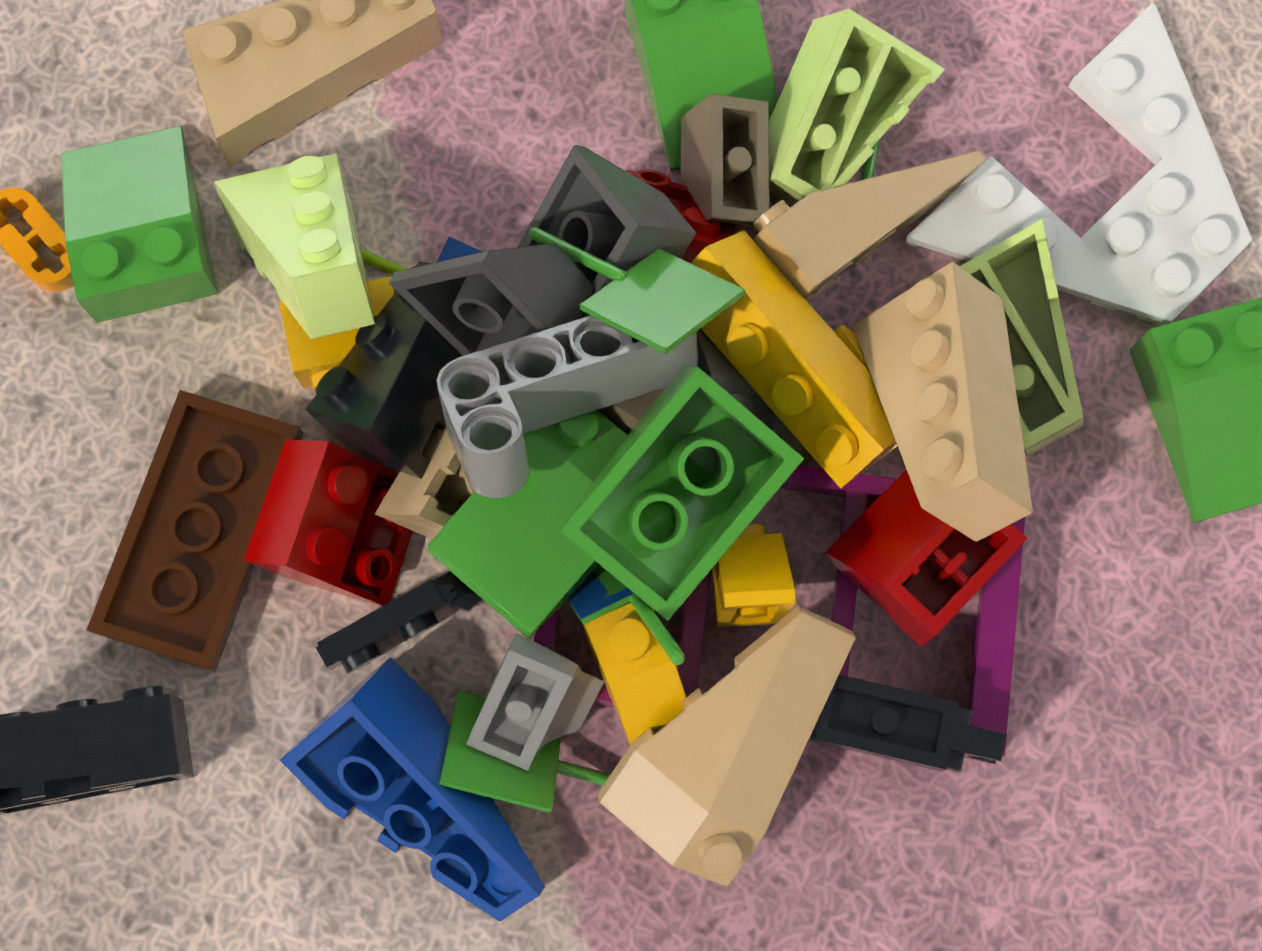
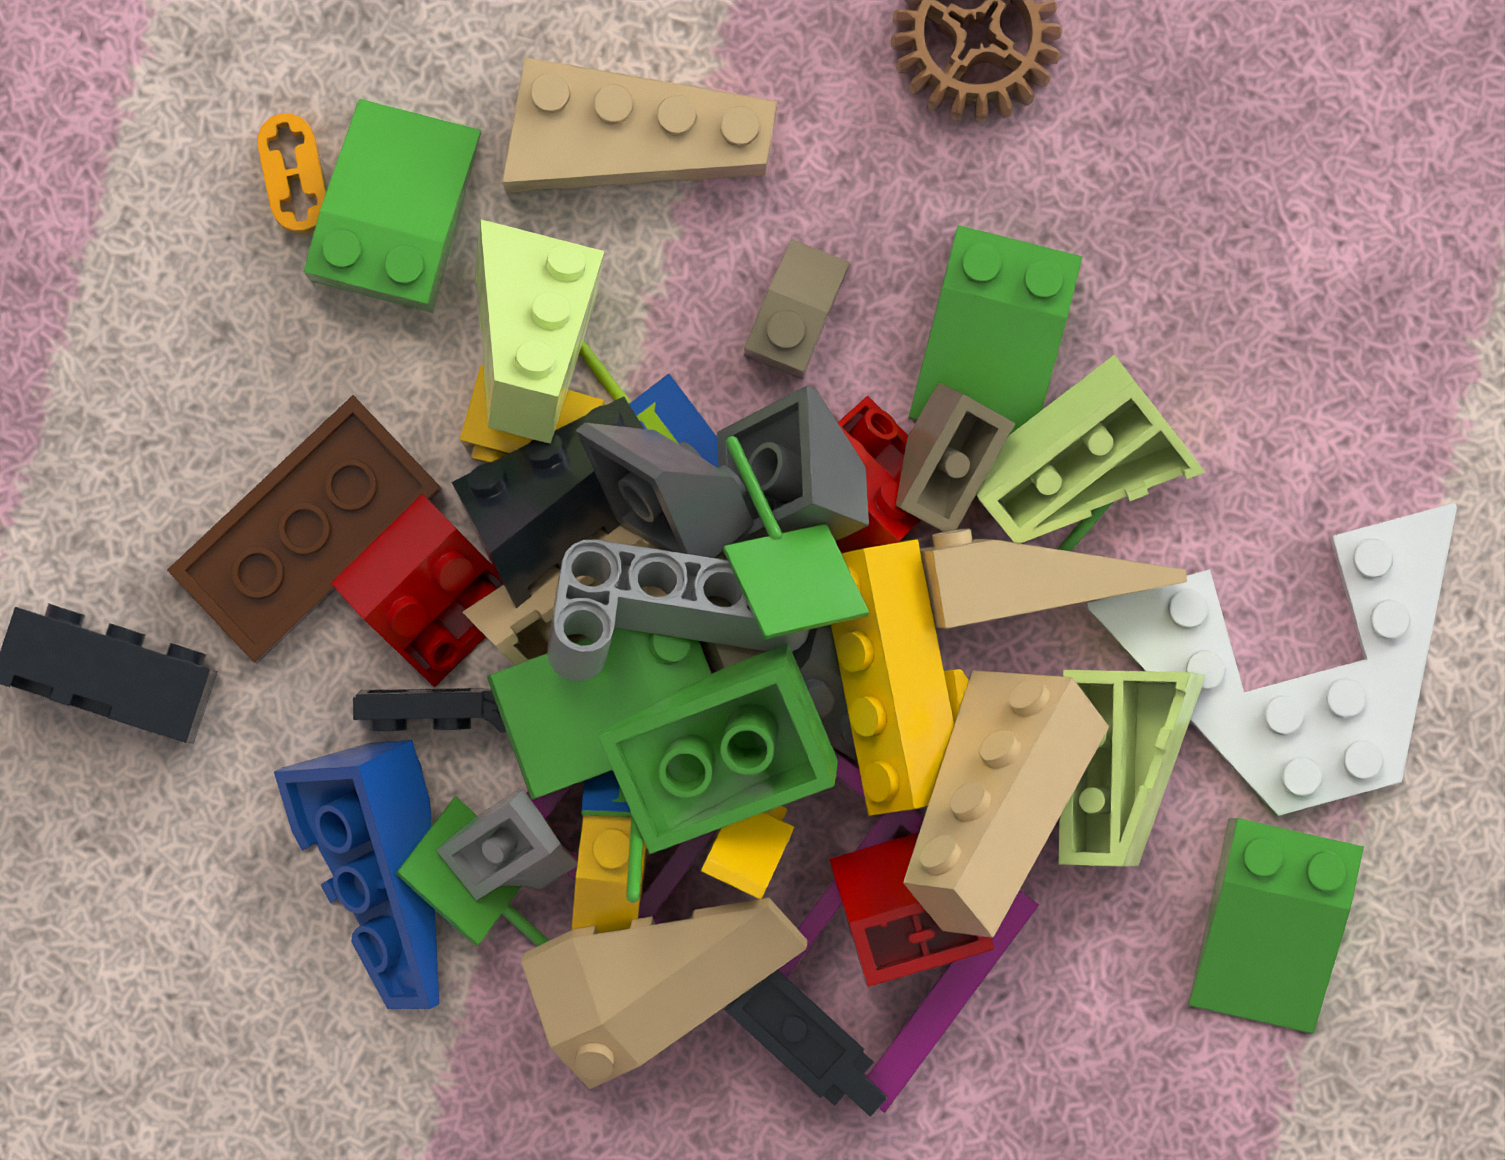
camera: 30 degrees right, 10 degrees up
none -> dark tan slope [744,239,850,380]

